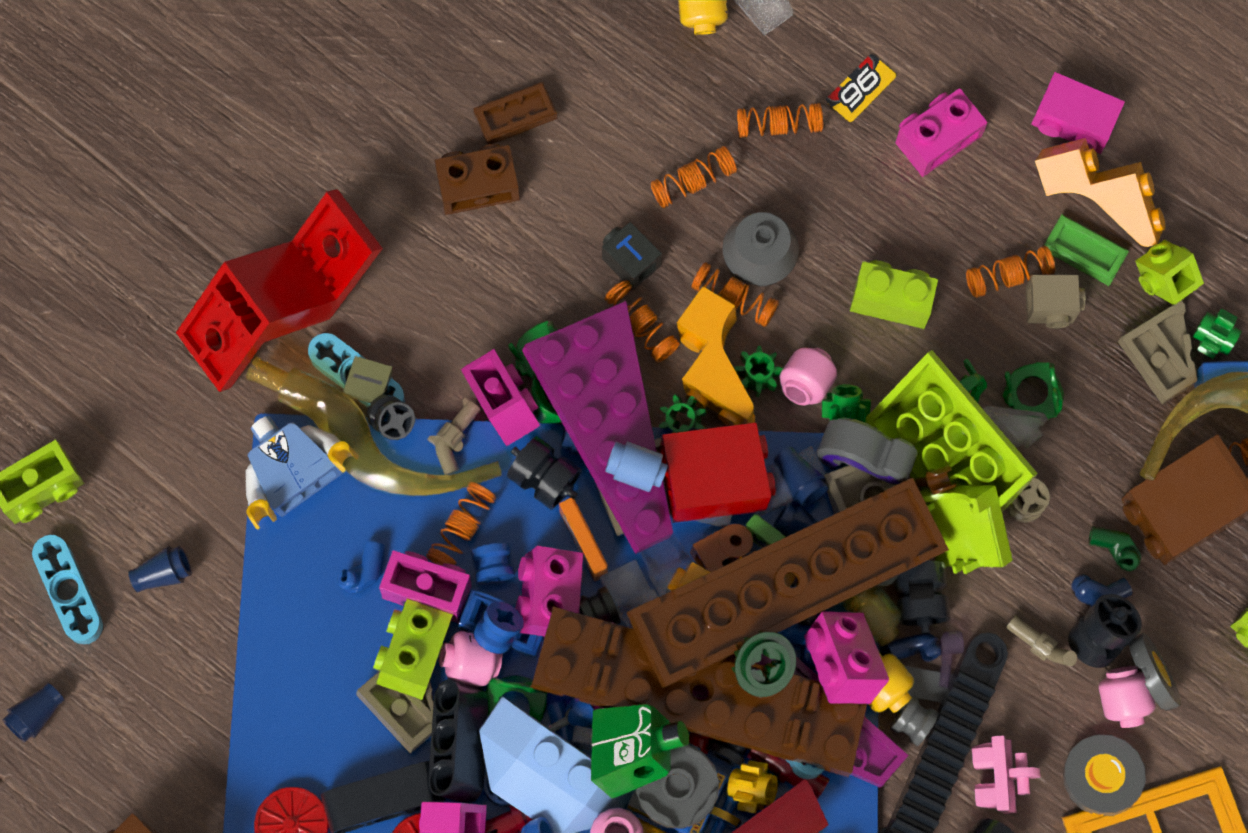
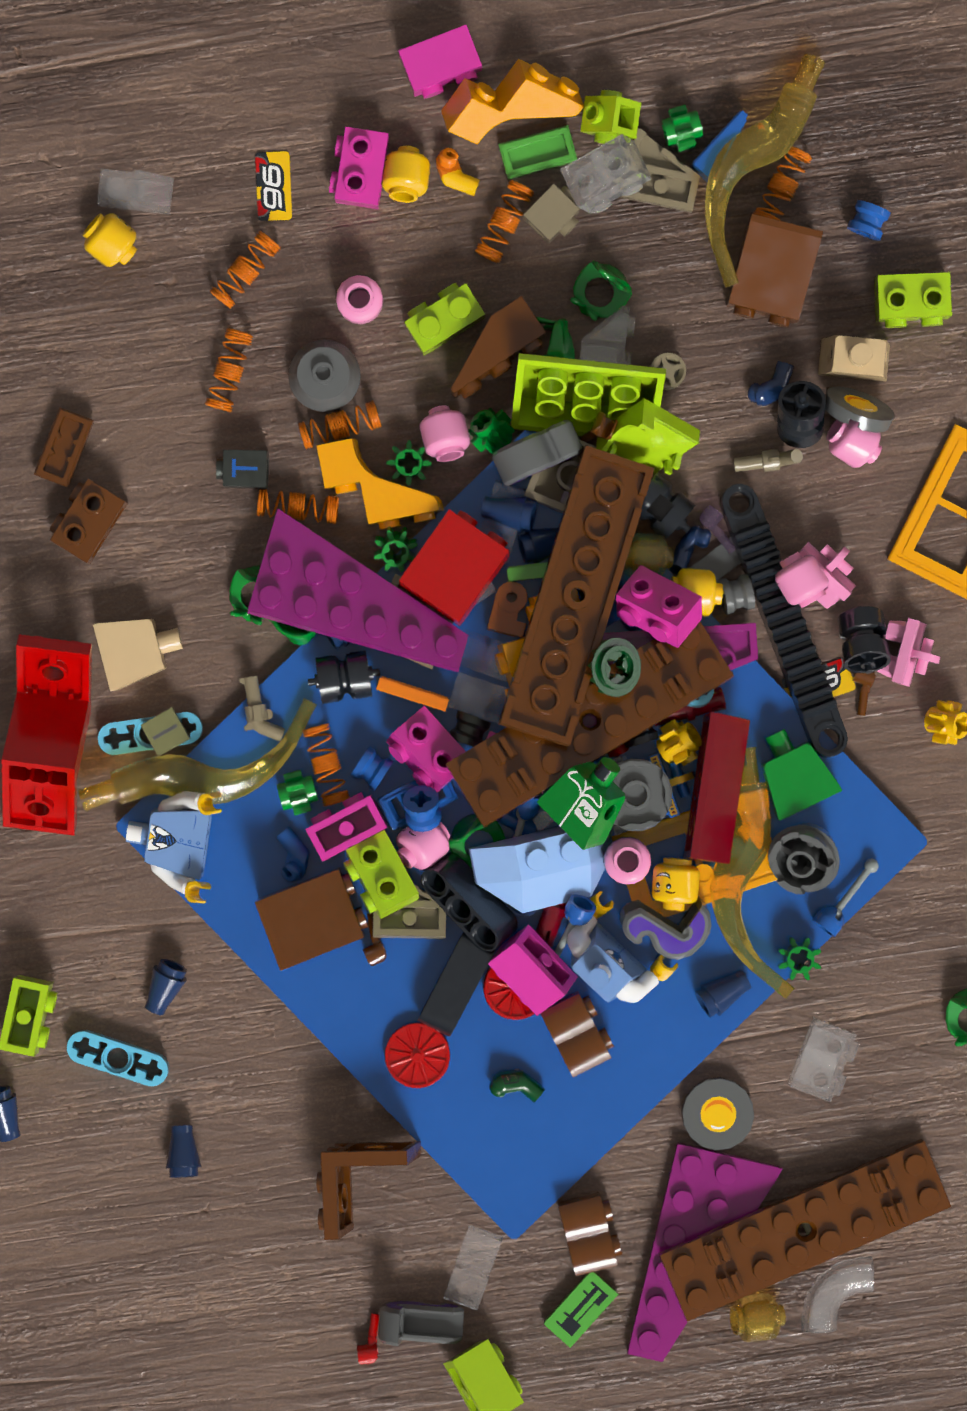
camera: 40 degrees left, 15 degrees up
black wheel [367,394,415,440] -> none
dark pink brick [461,349,540,446] -> none
medium blue brick [605,441,668,492] -> none
dark grey tile [1063,735,1146,816] -> none
dark green arm [1088,526,1141,571] -> none
none -> tan torso [93,619,183,691]
none -> reddish brown slope [255,868,369,971]
none -> green gear [277,770,319,815]
none -> bright pink head [336,275,384,324]
none -> reddish brown hand [363,913,387,966]
none -> yellow head [381,146,430,203]
none -> arm [436,148,480,196]
none -> reddish brown slope [451,296,546,399]
none -> clear brick [560,134,652,214]
none -> bright pink head [775,552,829,608]
none -> tan torso [818,335,890,382]

